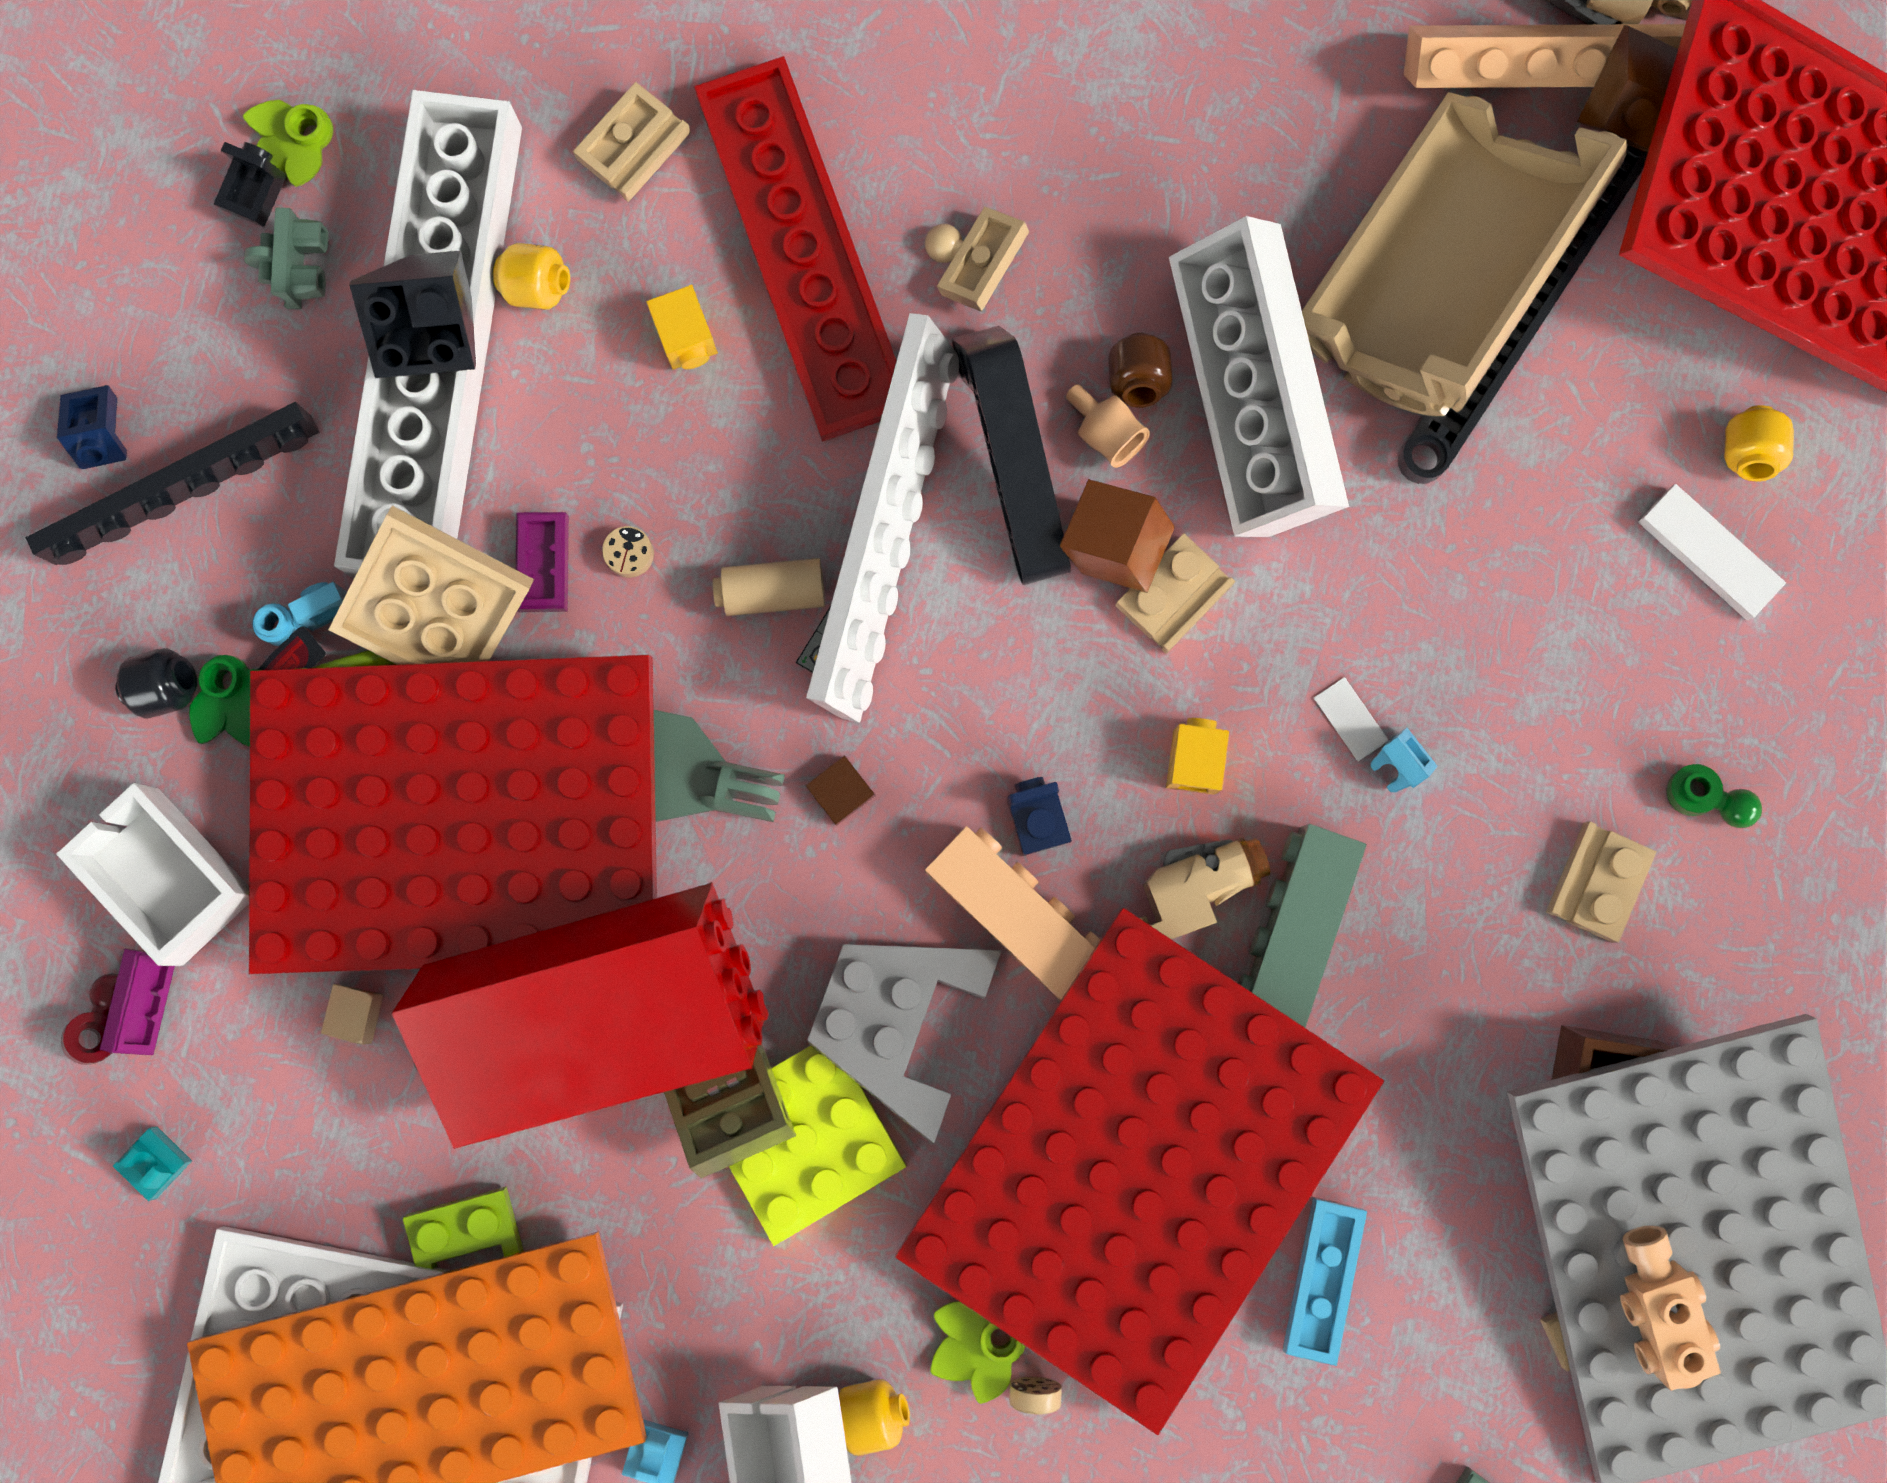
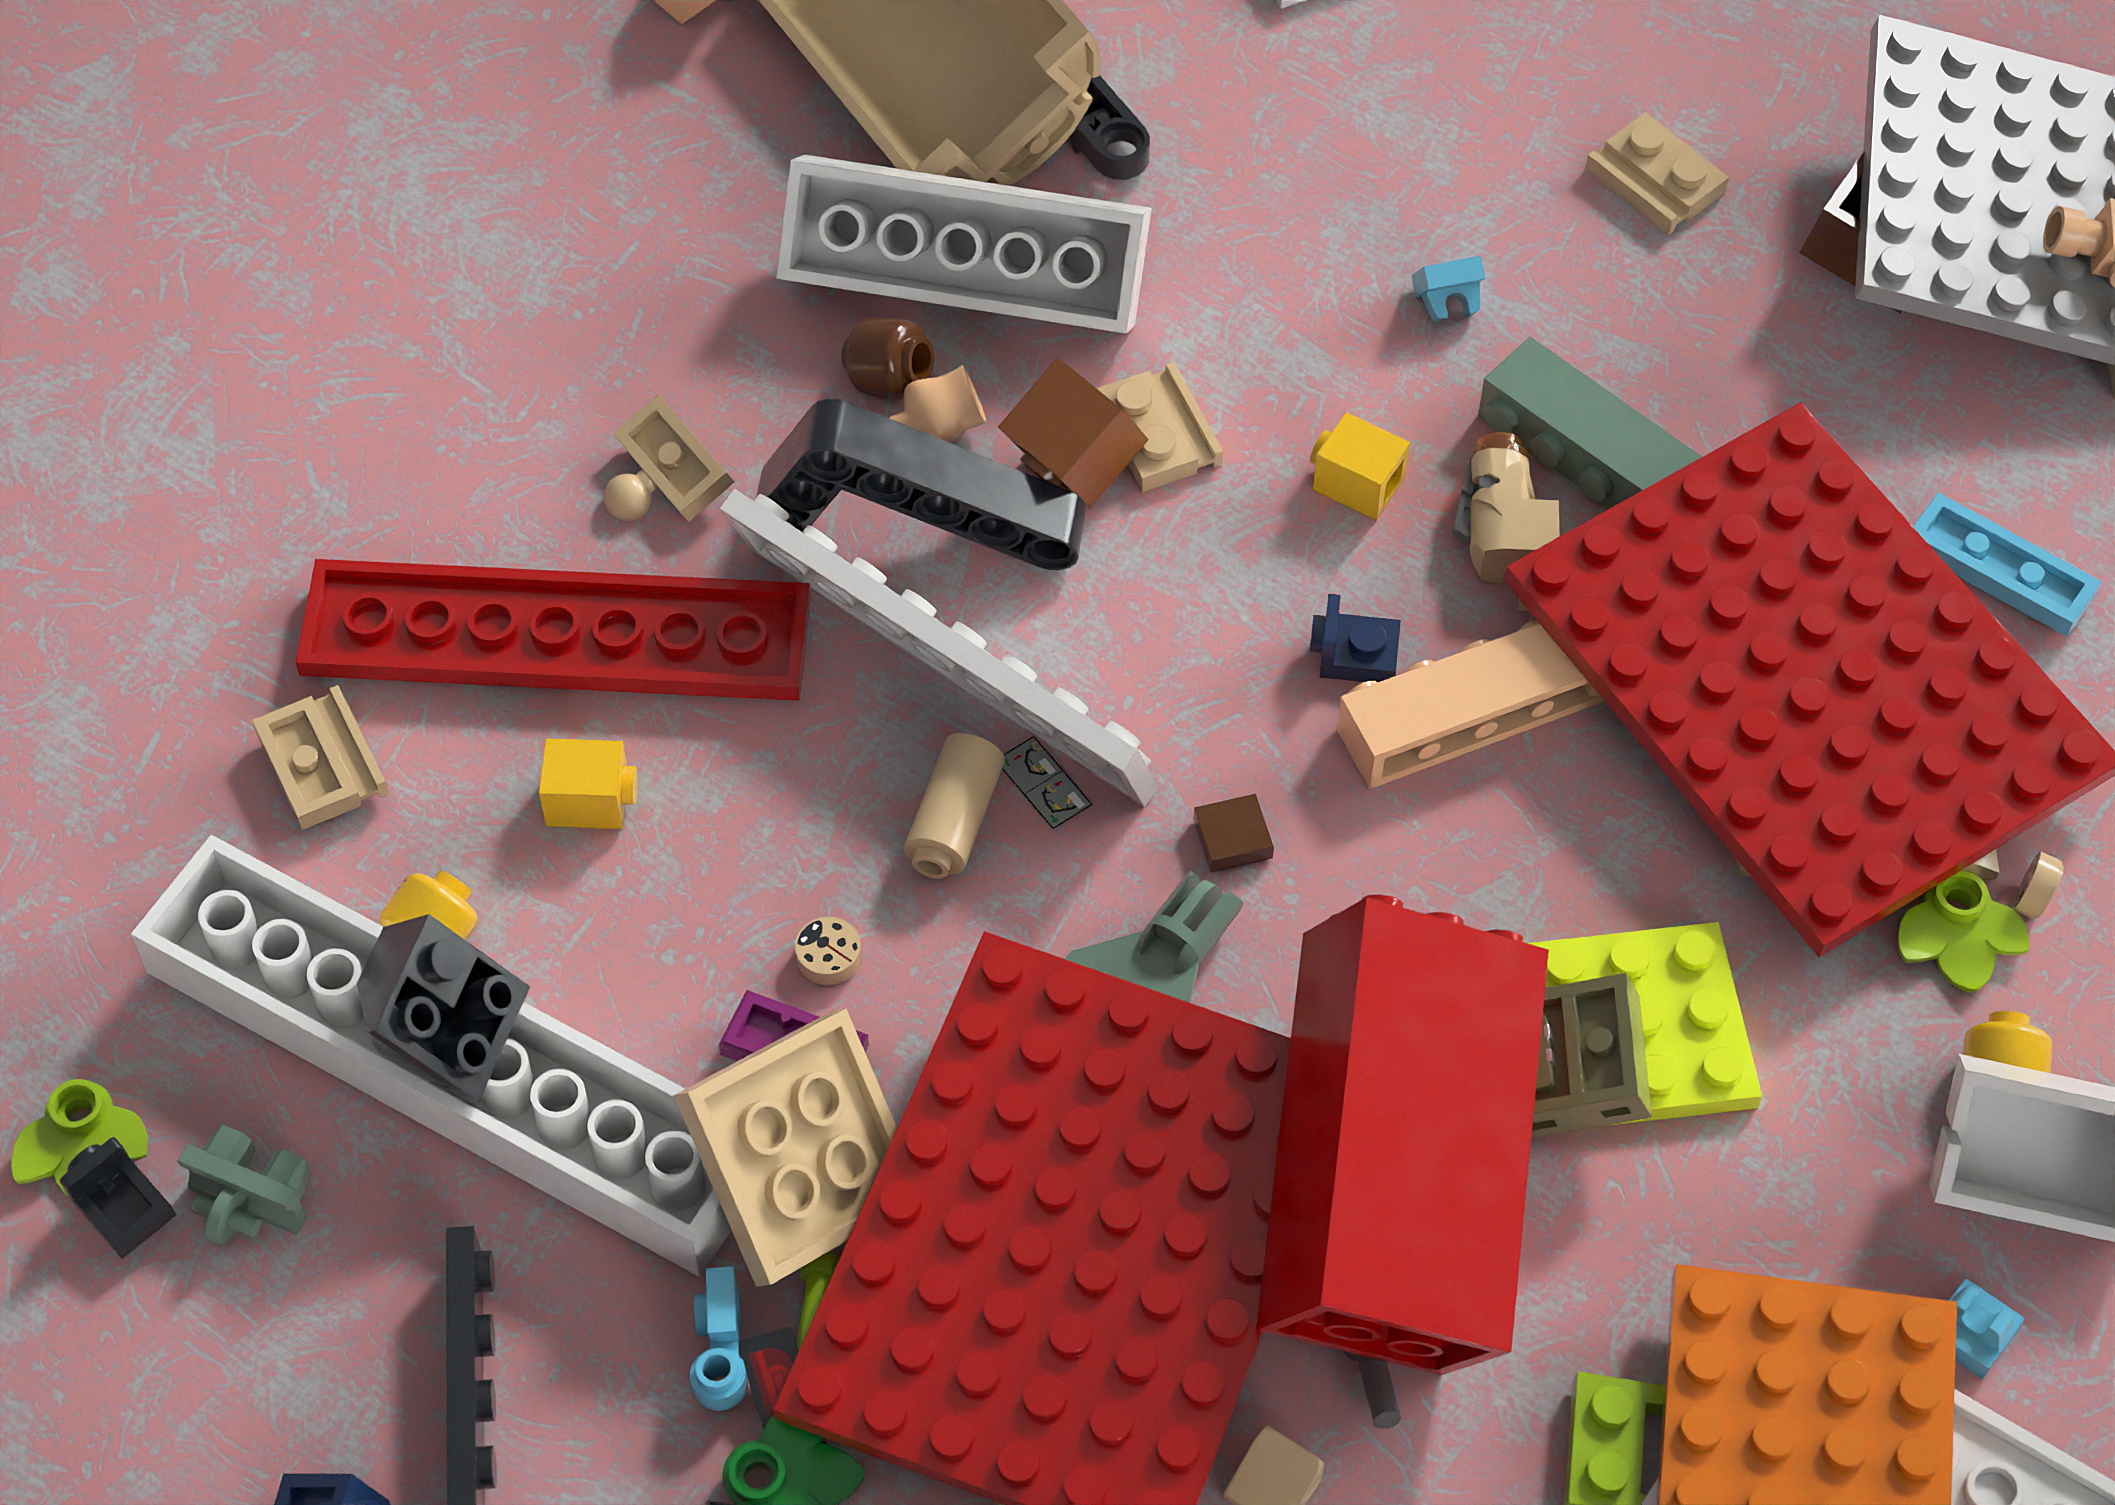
camera: 65 degrees left, 25 degrees down
light grey wing [807,944,1002,1144] -> none
white sticker [1314,677,1389,762] -> none
green plate [1666,764,1762,828] -> none

